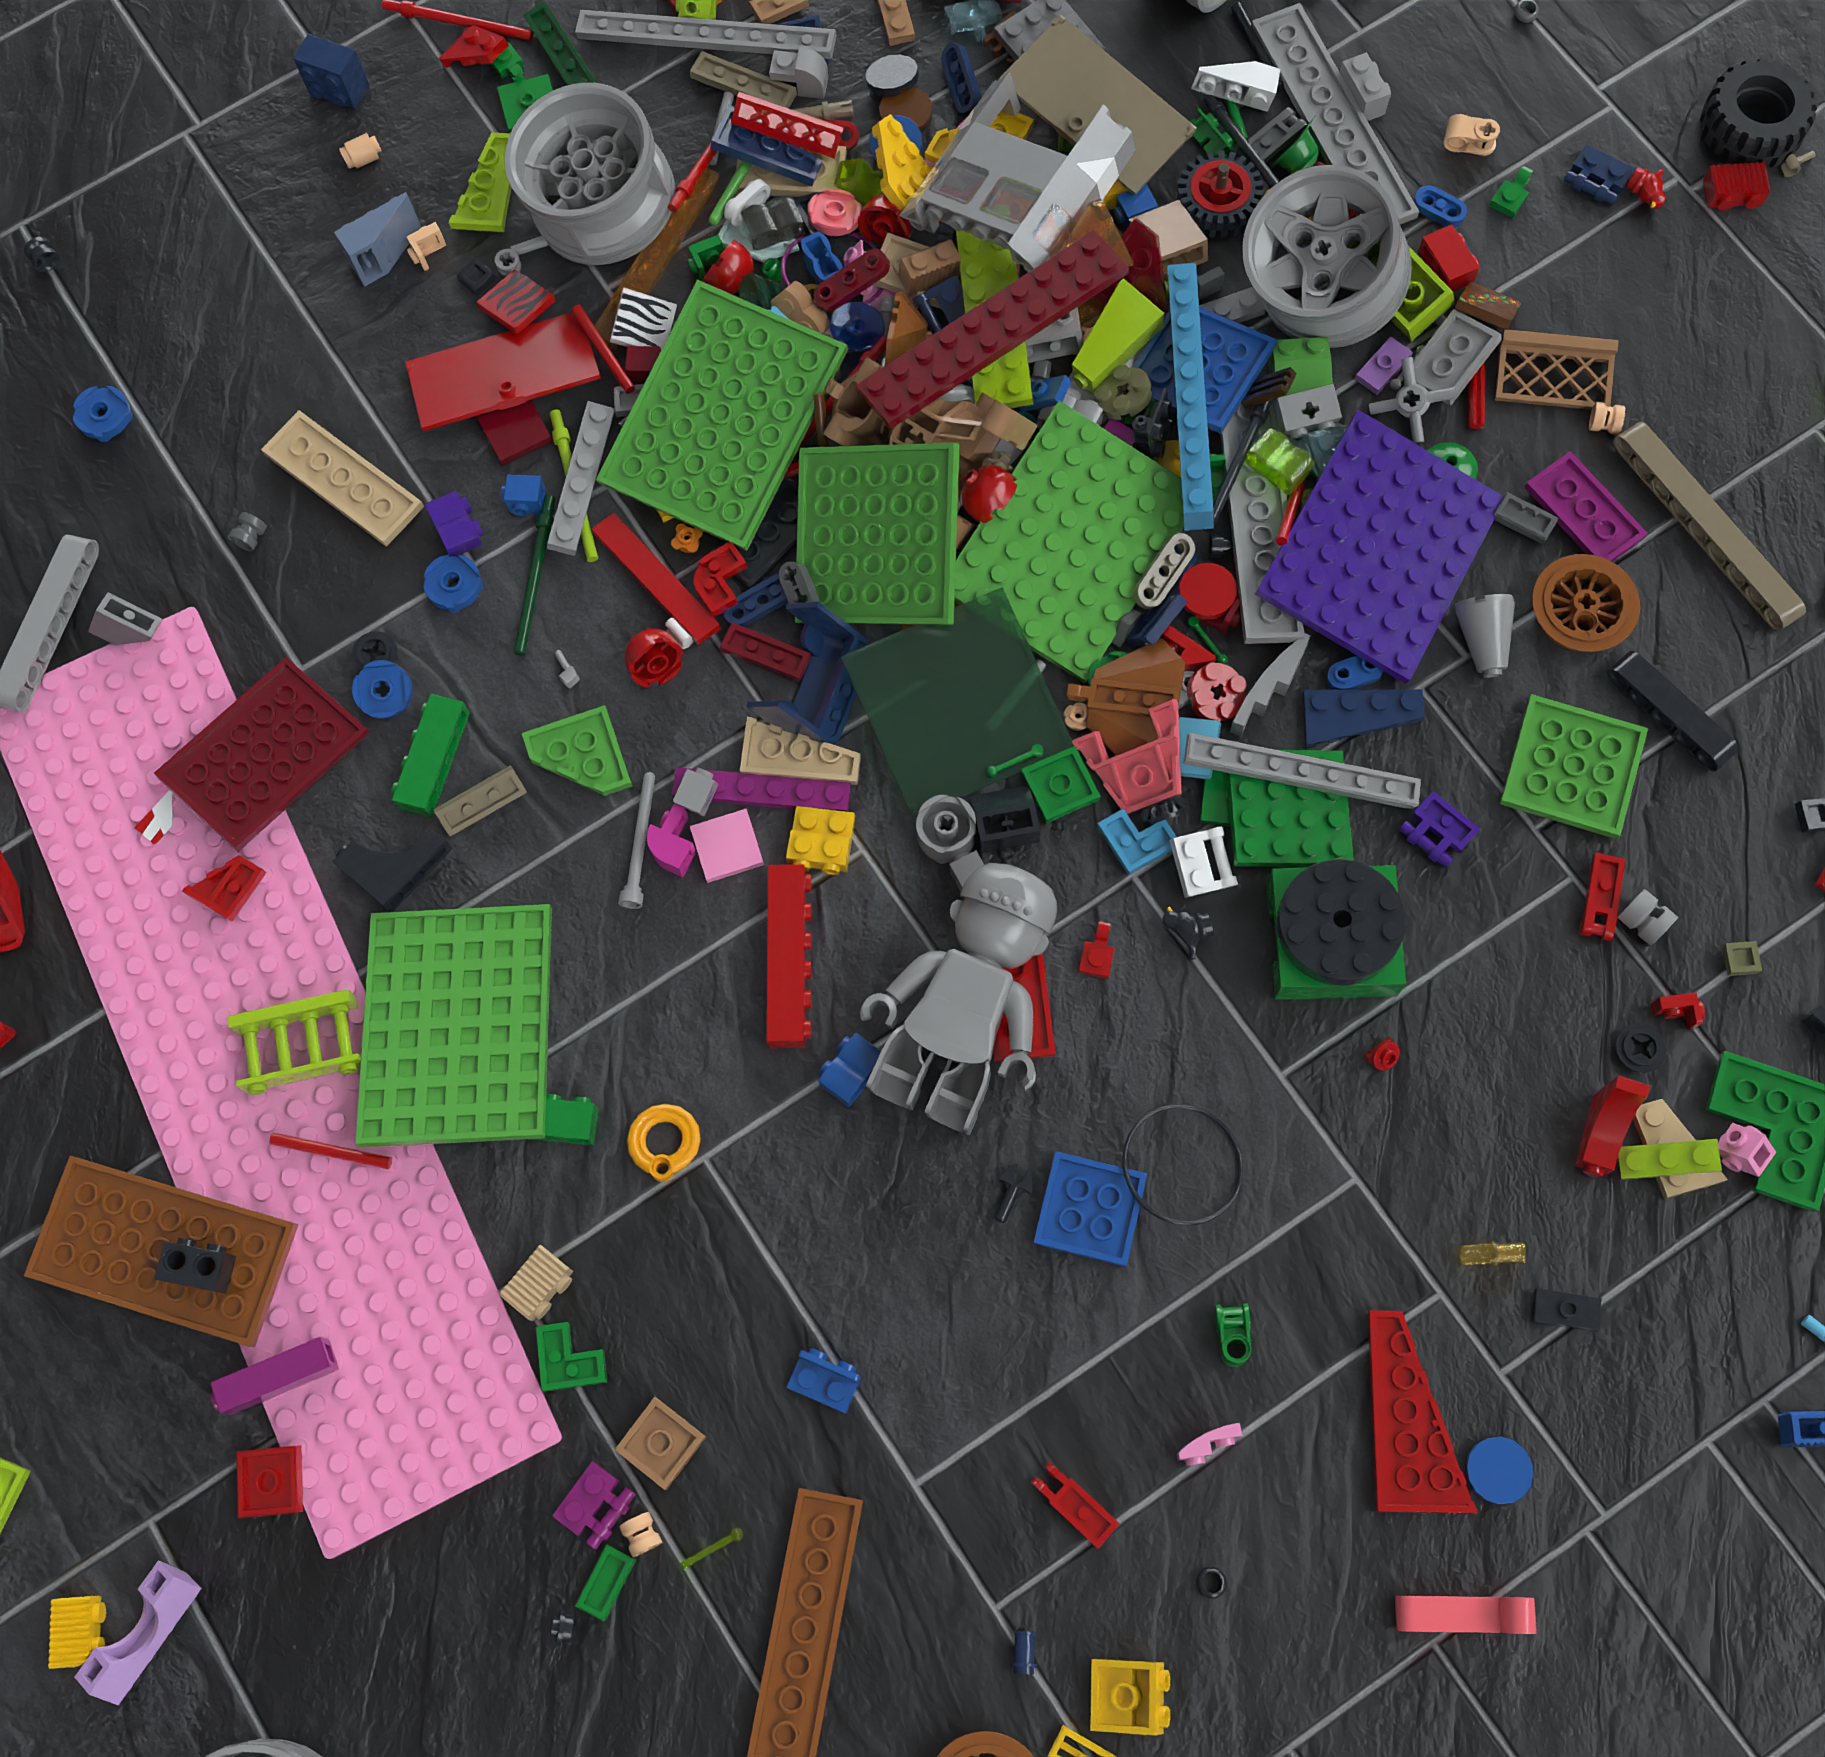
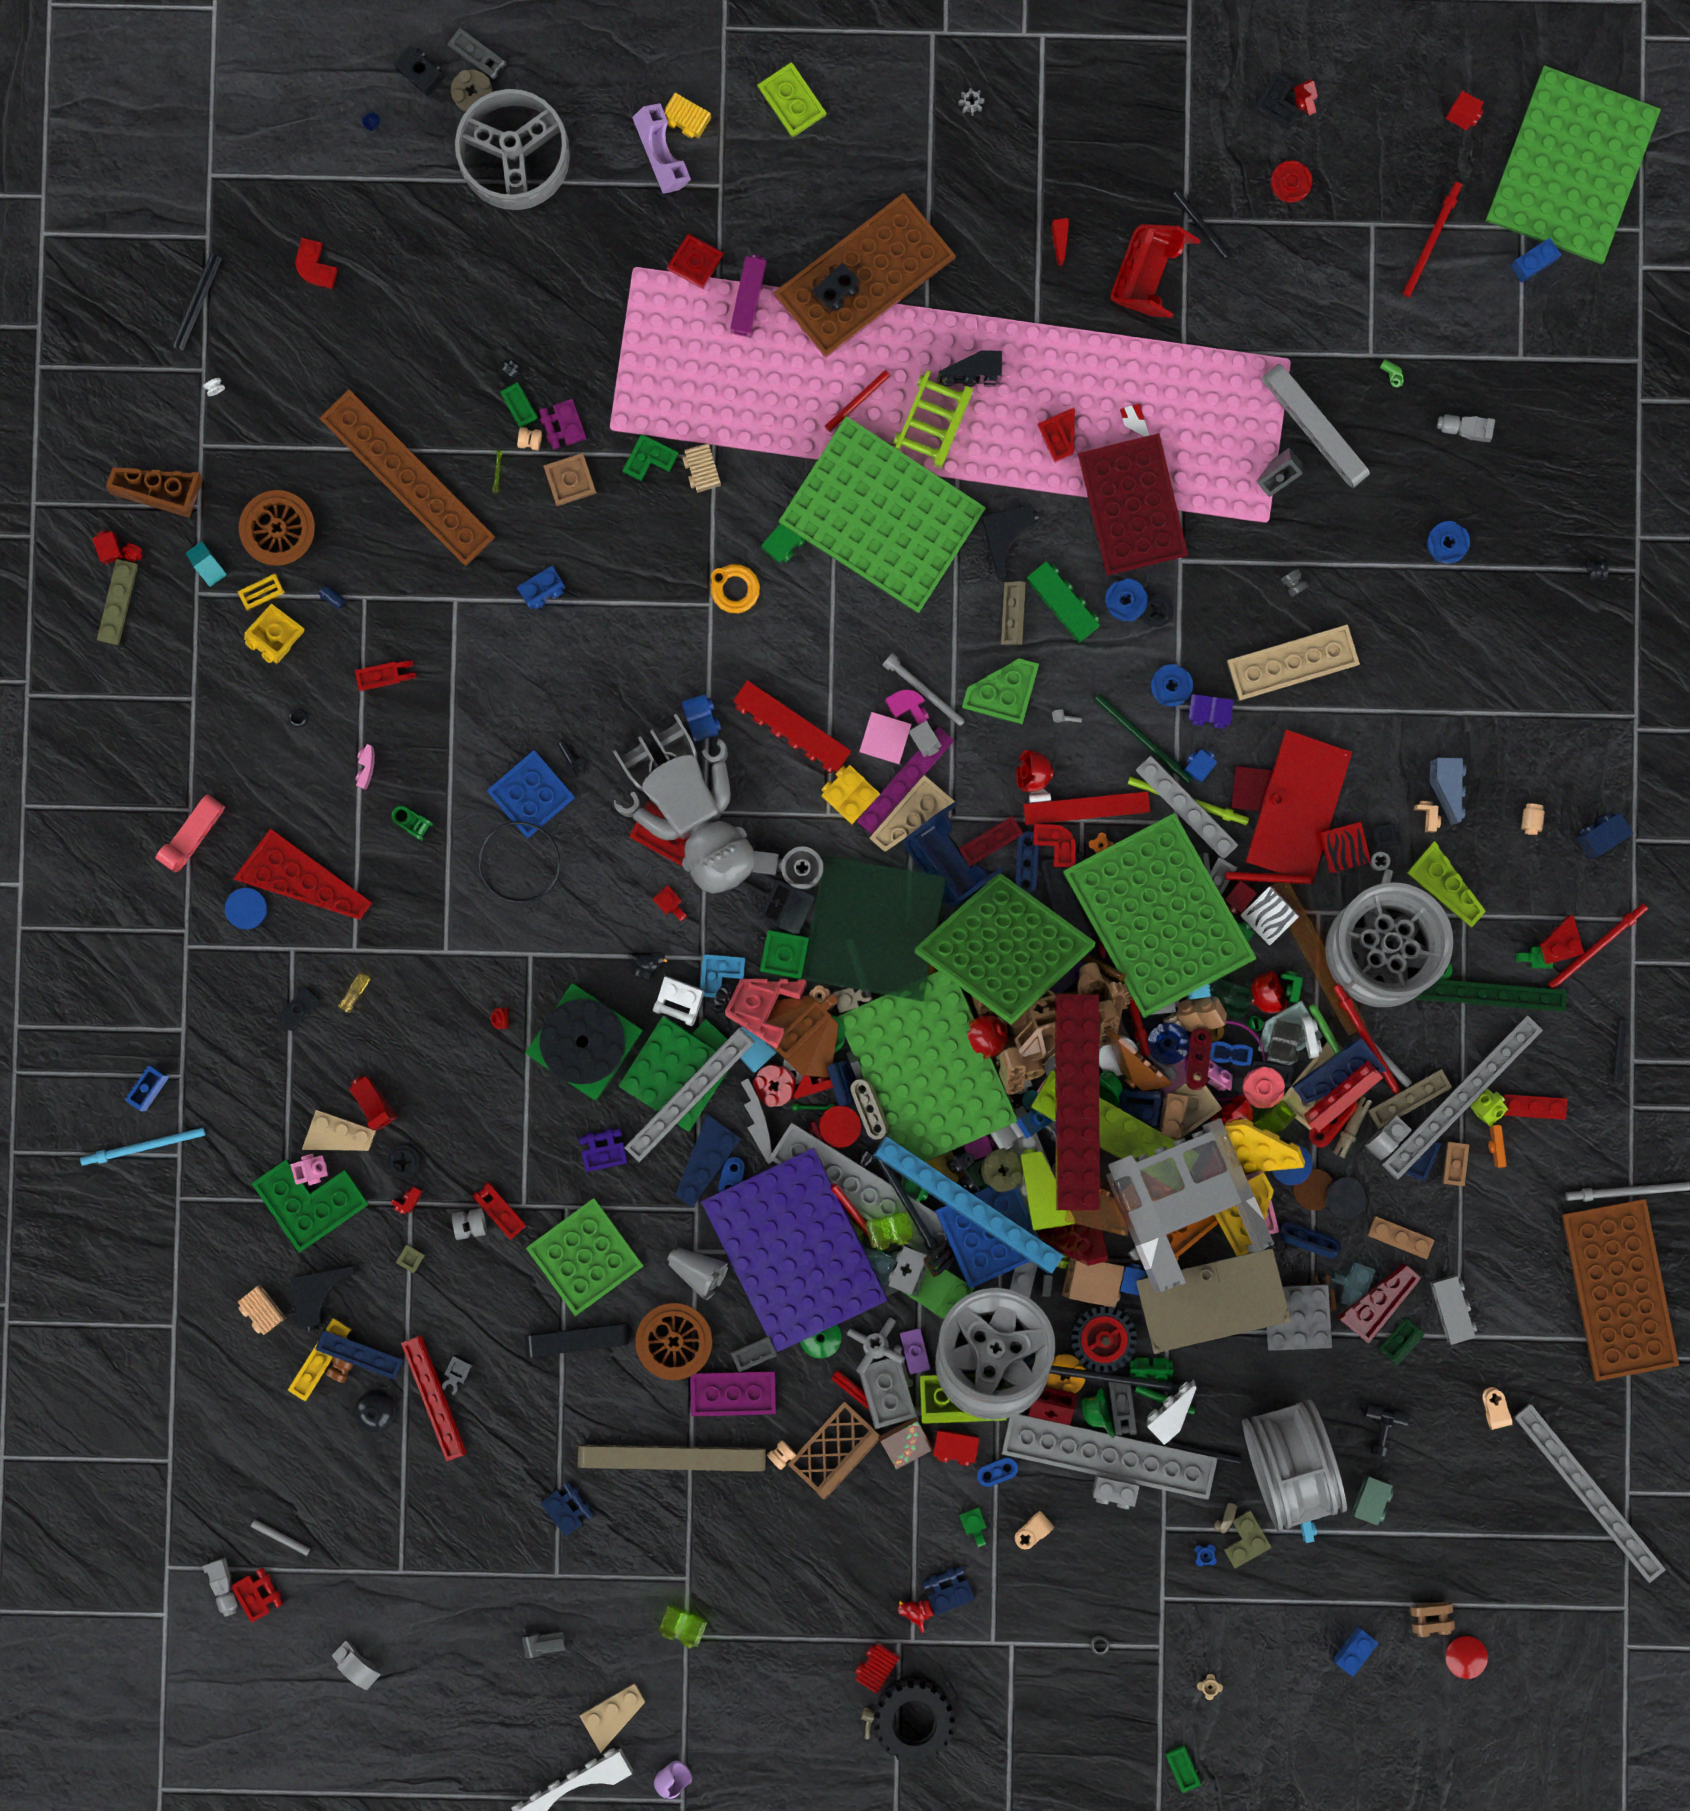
camera: 120 degrees right, 15 degrees up
green plate [497,74,553,133] -> none
dark grey beam [779,561,819,604] -> none
green hinge [986,744,1043,777] -> none
lime plate [1618,1139,1722,1180] -> none
none -> dark tan plate [833,986,873,1013]
none -> black slope [937,350,1002,387]

